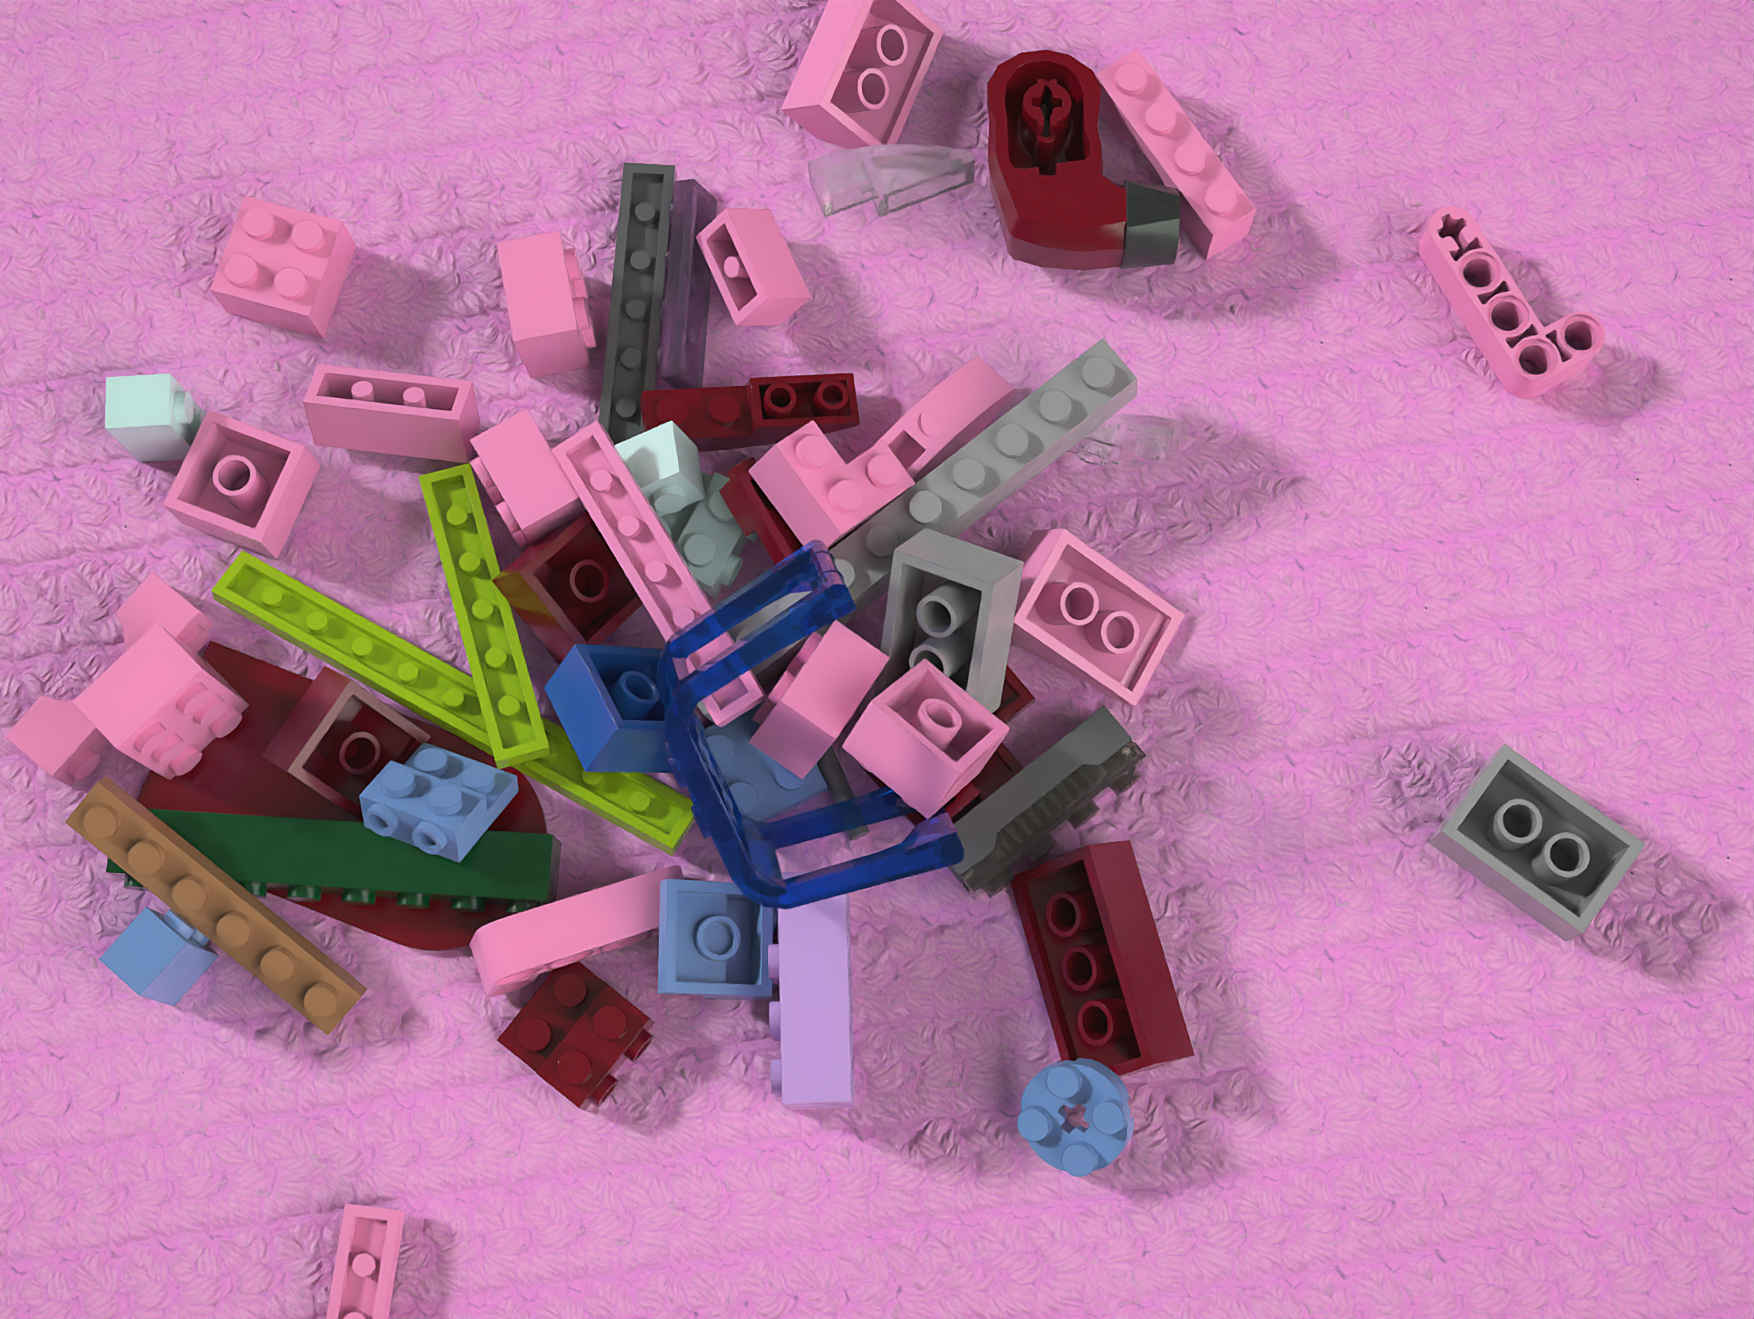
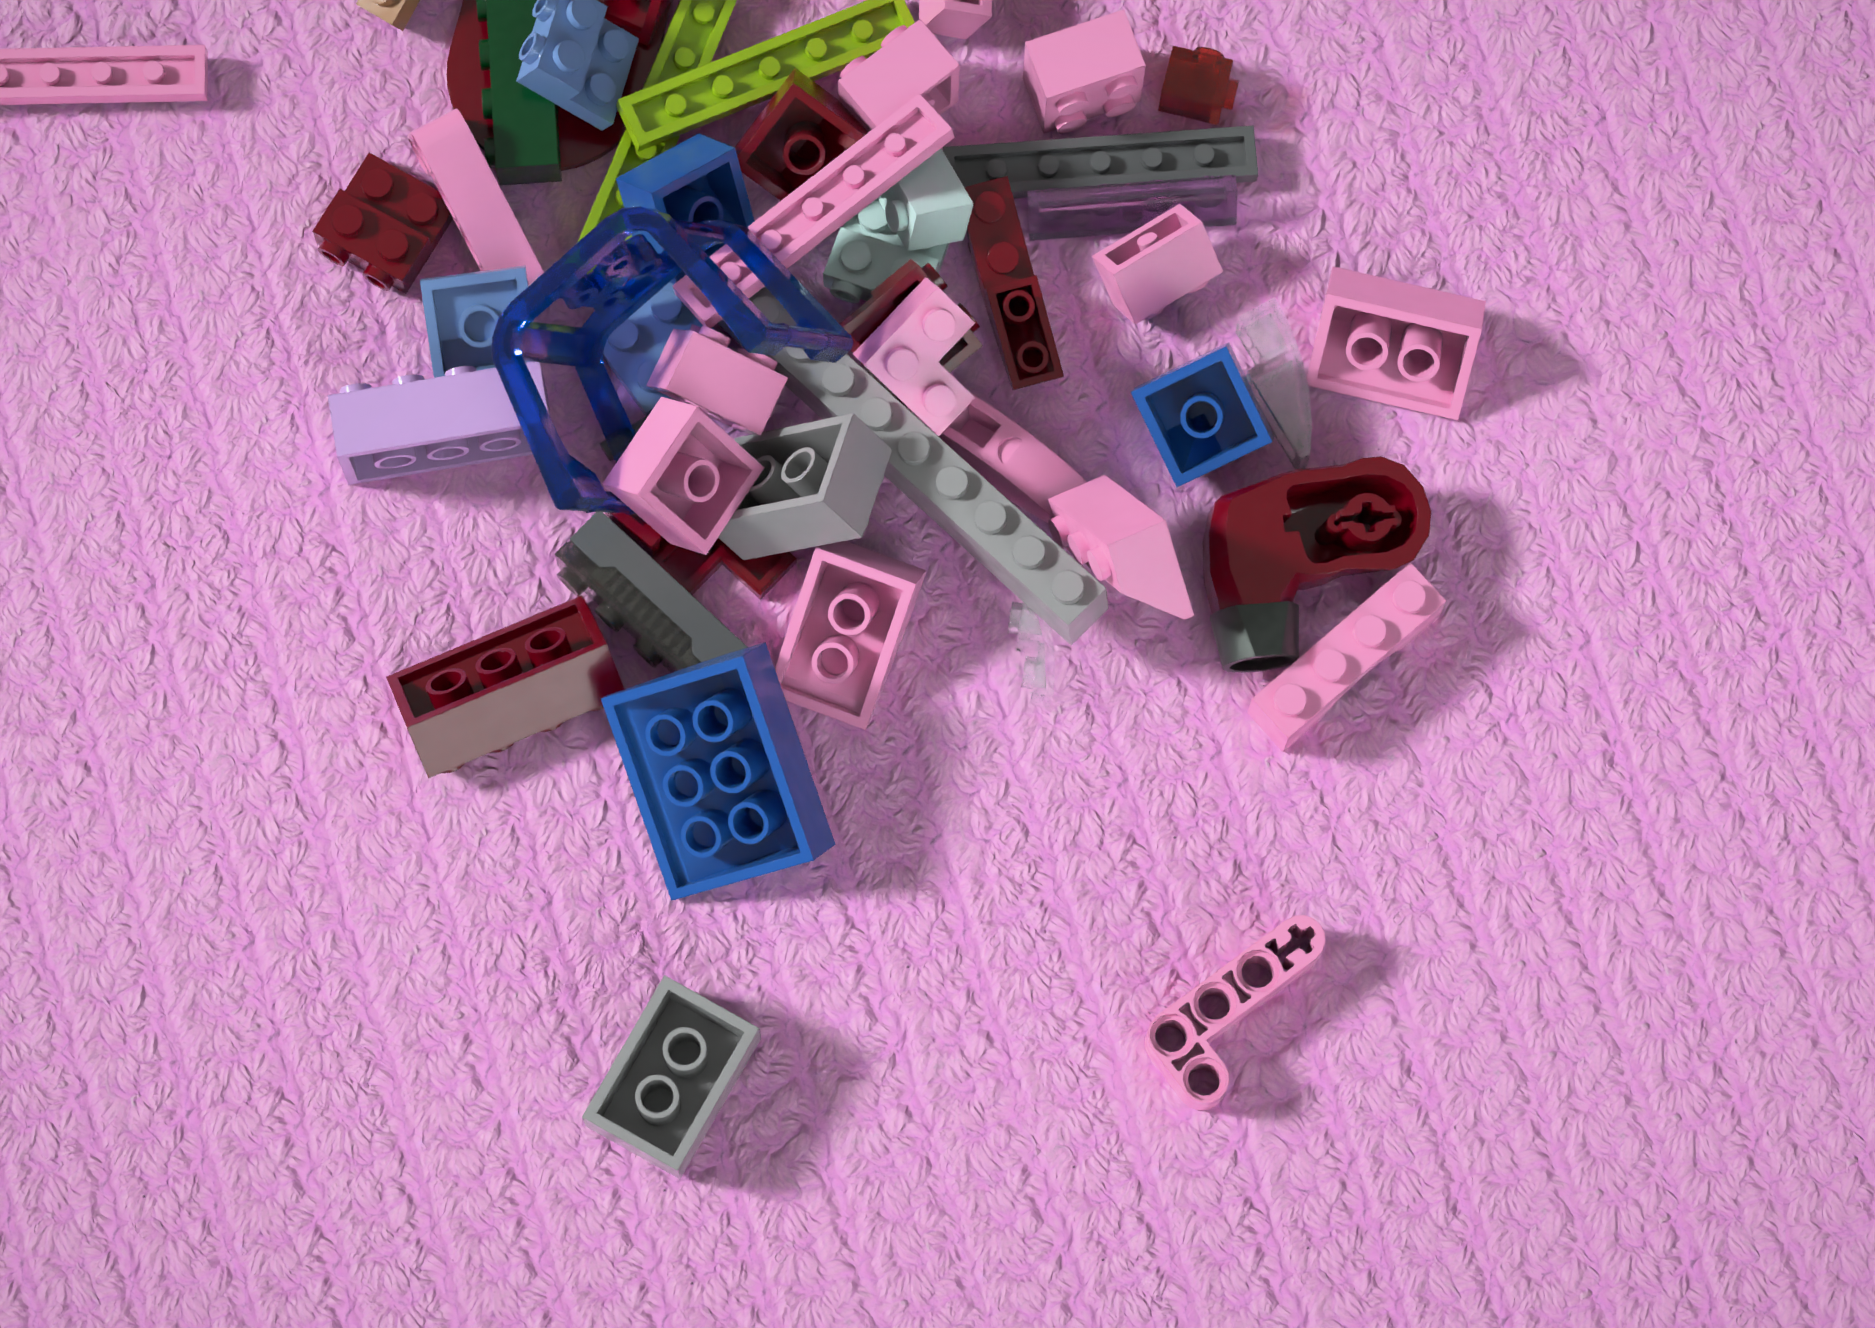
camera: 75 degrees right, 0 degrees up
medium blue plate [1017,1058,1134,1177] -> none
none -> blue slope [601,642,836,901]
none -> bright pink slope [1048,475,1194,620]
none -> blue slope [1131,342,1275,487]
none -> clear red brick [1158,46,1240,125]

